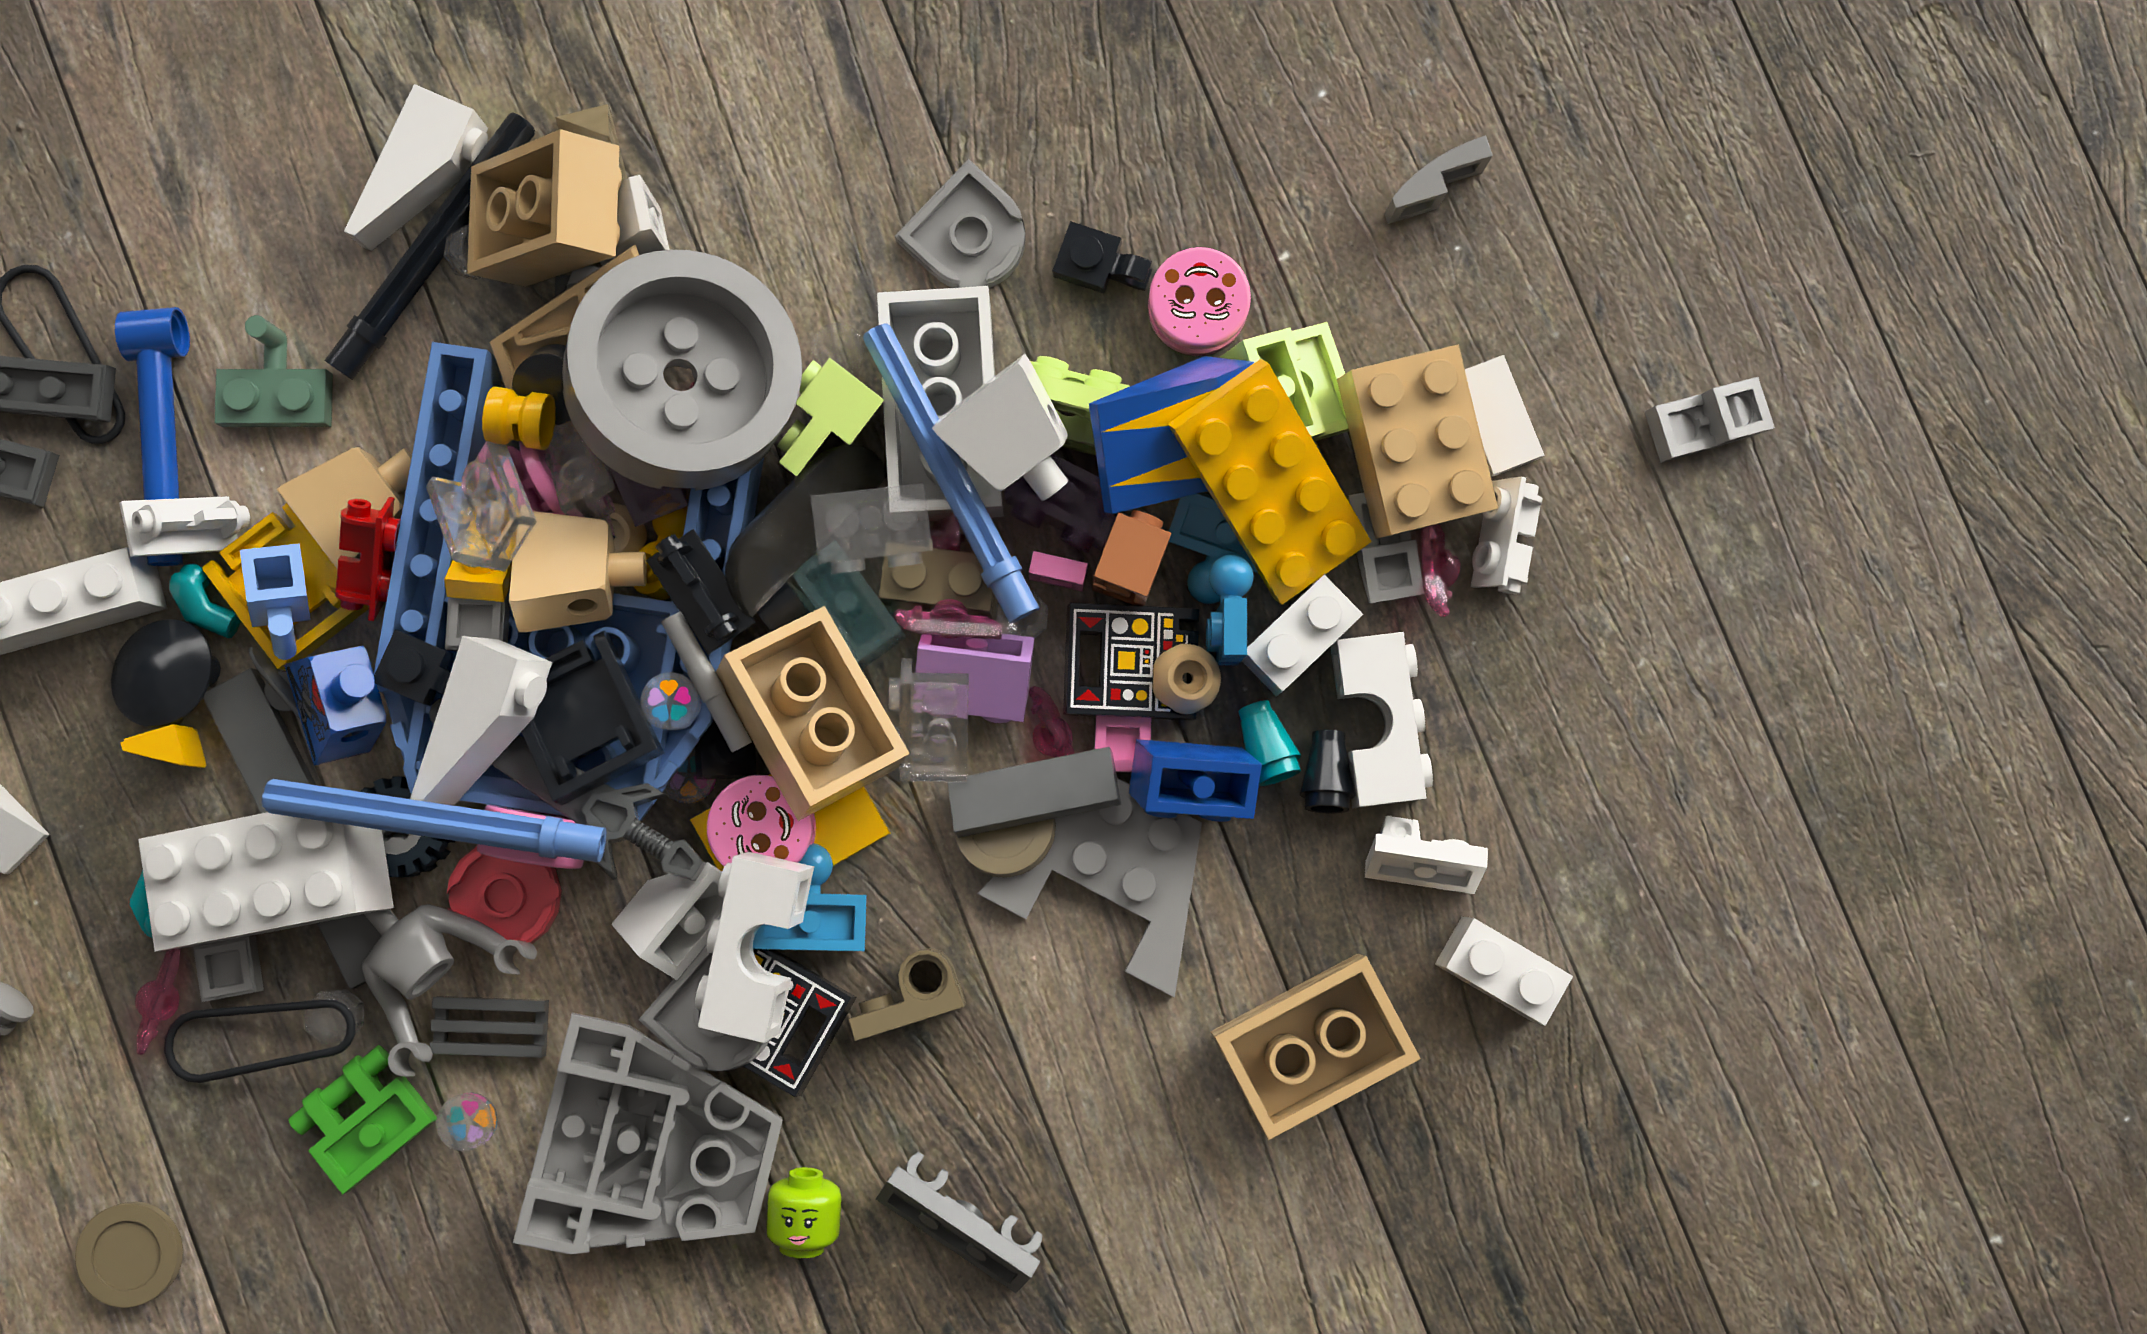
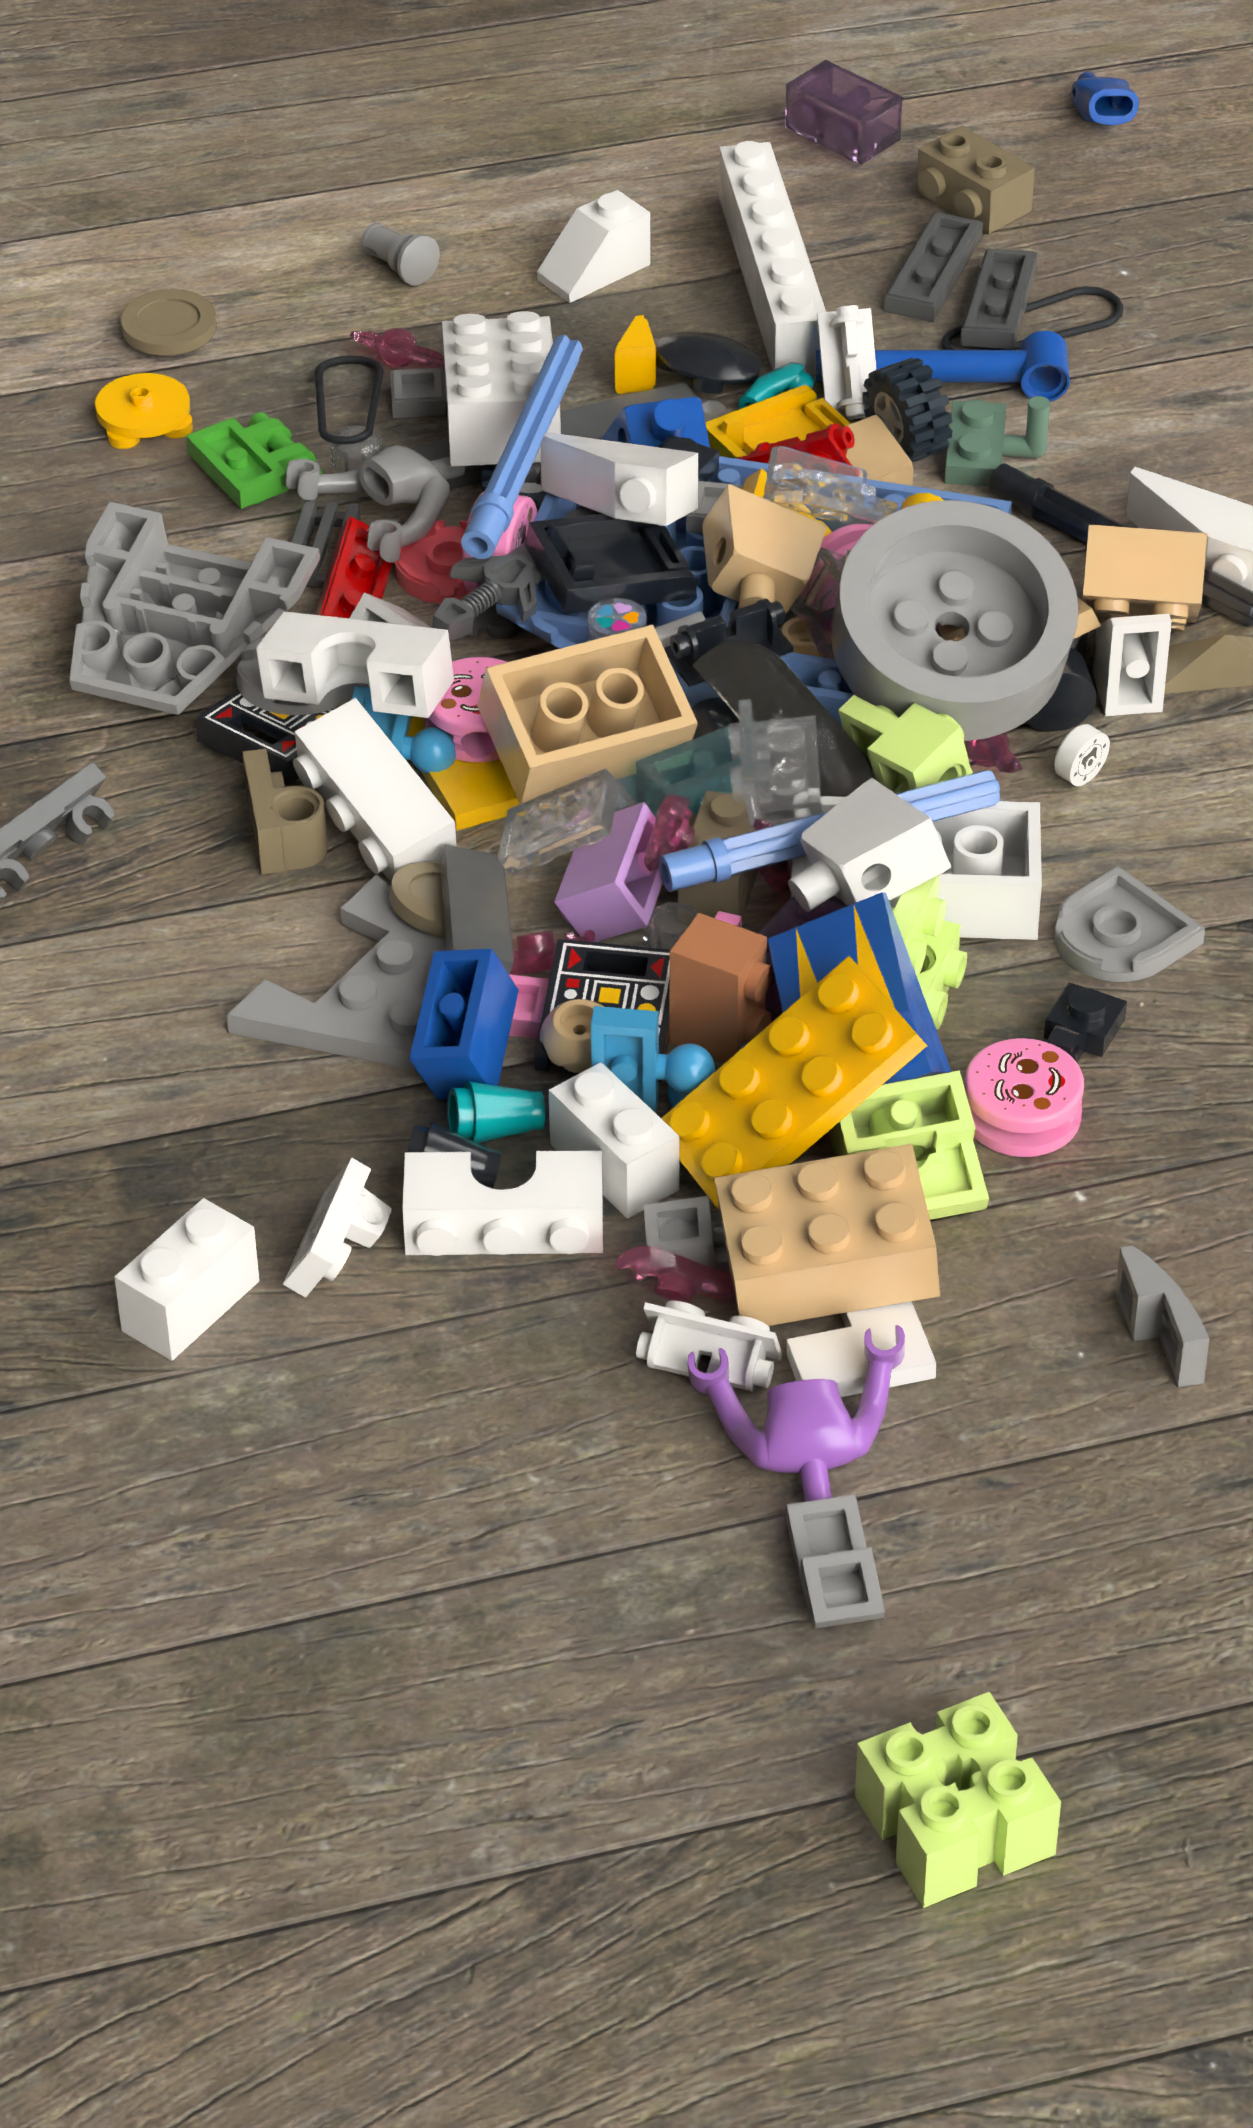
camera: 100 degrees right, 40 degrees down
light blue brick [240,543,311,660] -> none
clear tile [436,1092,498,1151] -> none
lime head [766,1167,841,1258] -> none
tan brick [1210,954,1421,1140] -> none
none -> yellow piece [95,373,193,449]
none -> white brick [293,698,457,882]
none -> red tile [315,516,392,619]
none -> medium lavender piece [687,1325,905,1502]
none -> yellowish green brick [855,1692,1061,1908]
none -> black wheel [863,357,953,463]
none -> white tile [1054,724,1110,786]

